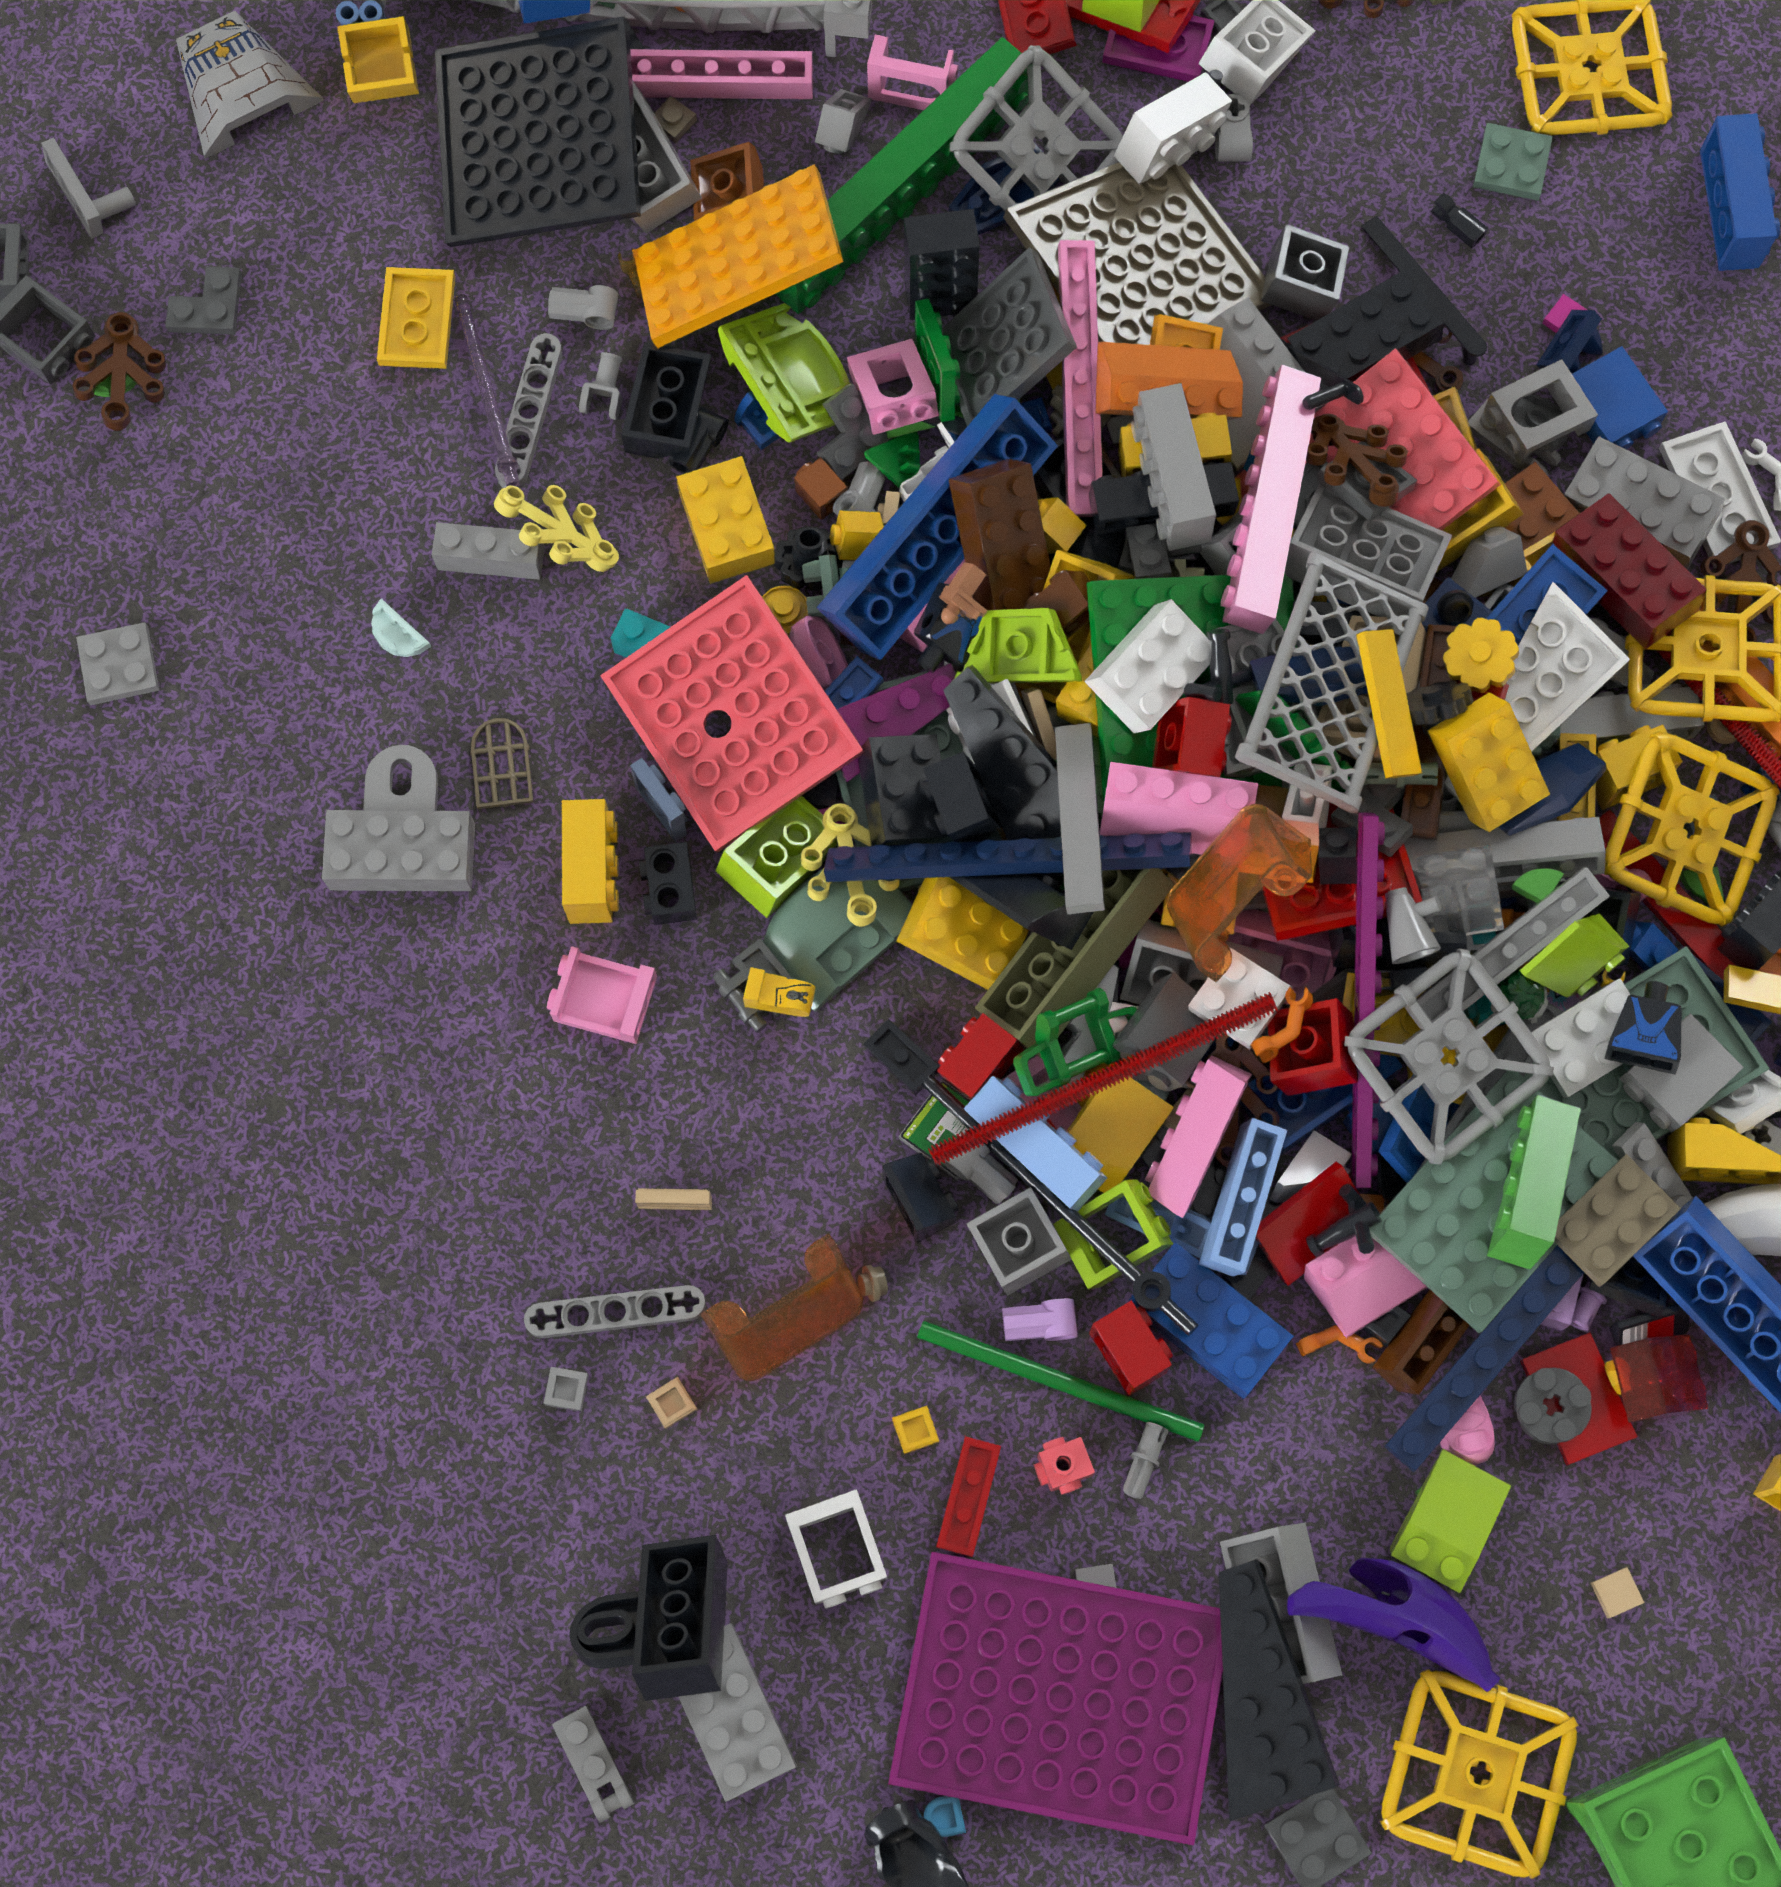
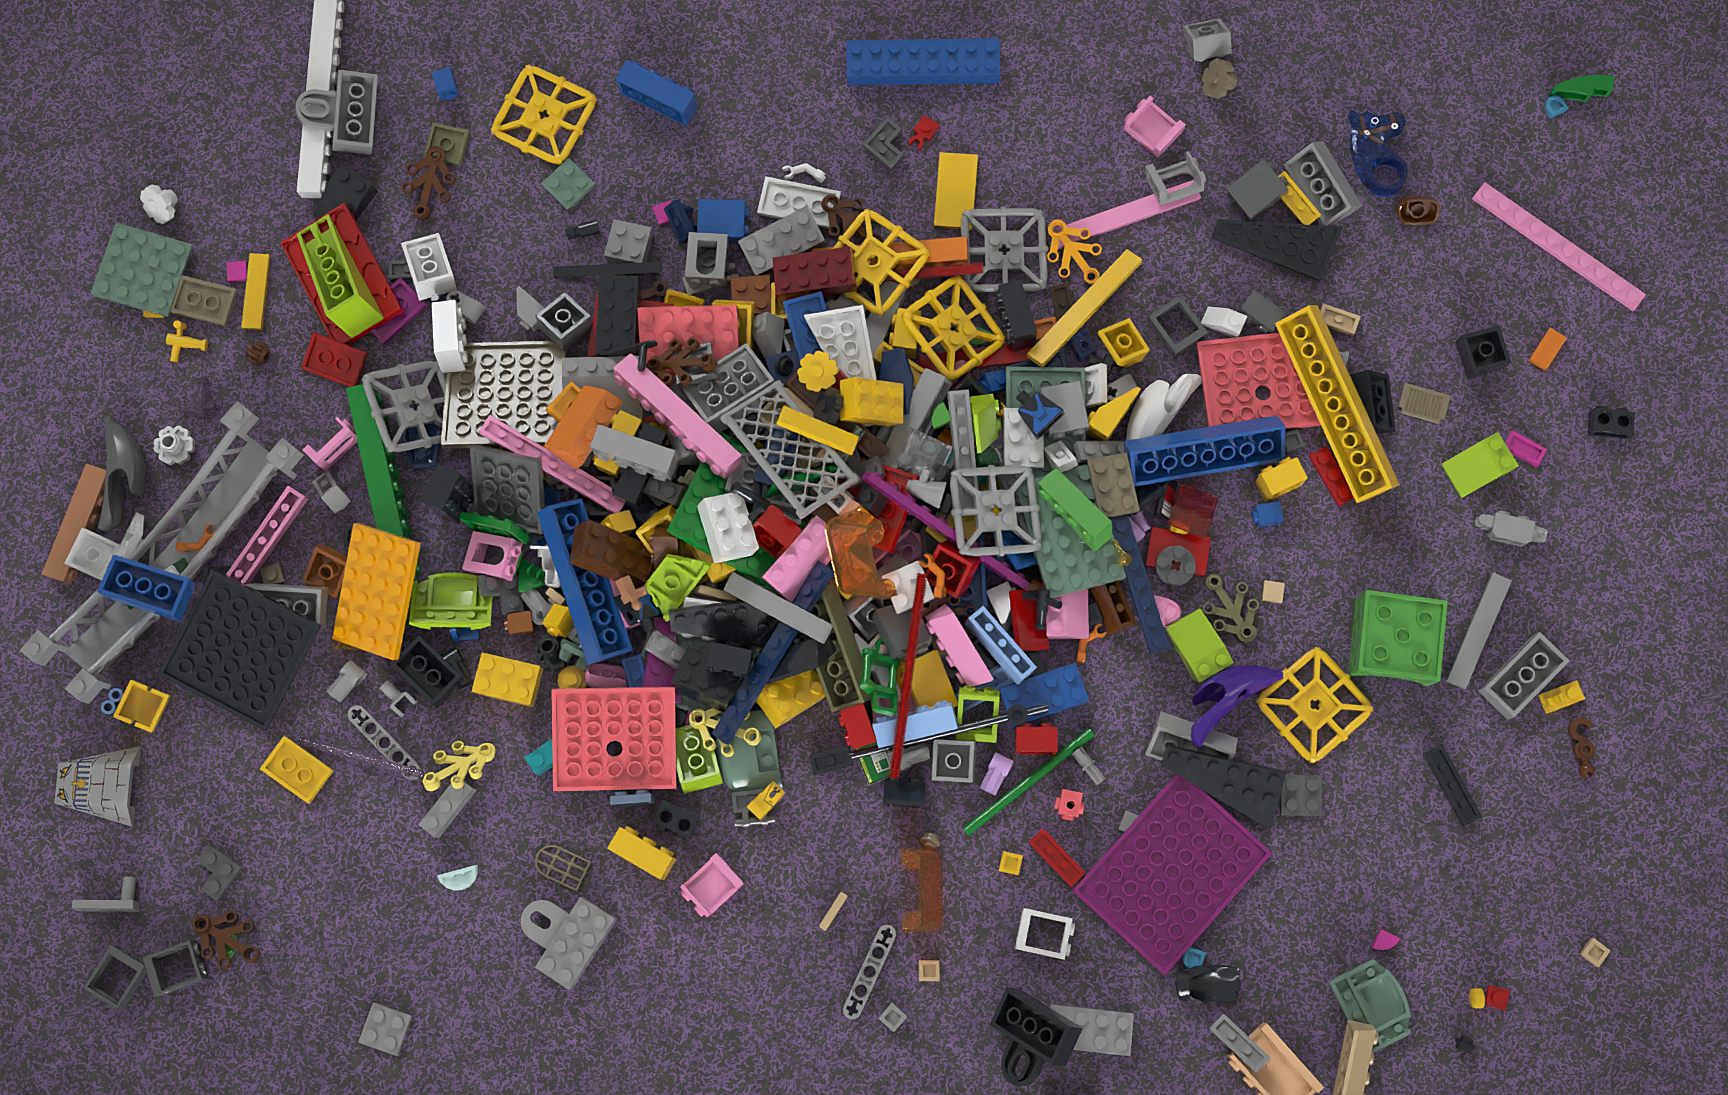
camera: 55 degrees left, 5 degrees up
none -> light grey slope [516,286,544,332]
none -> light grey brick [604,219,654,264]
none -> light grey plate [645,631,686,670]
none -> white slope [1044,440,1078,473]
none -> clear yellow hand [1113,540,1132,567]
none -> olive plant [1202,574,1259,643]
none -> blue brick [1251,501,1284,528]

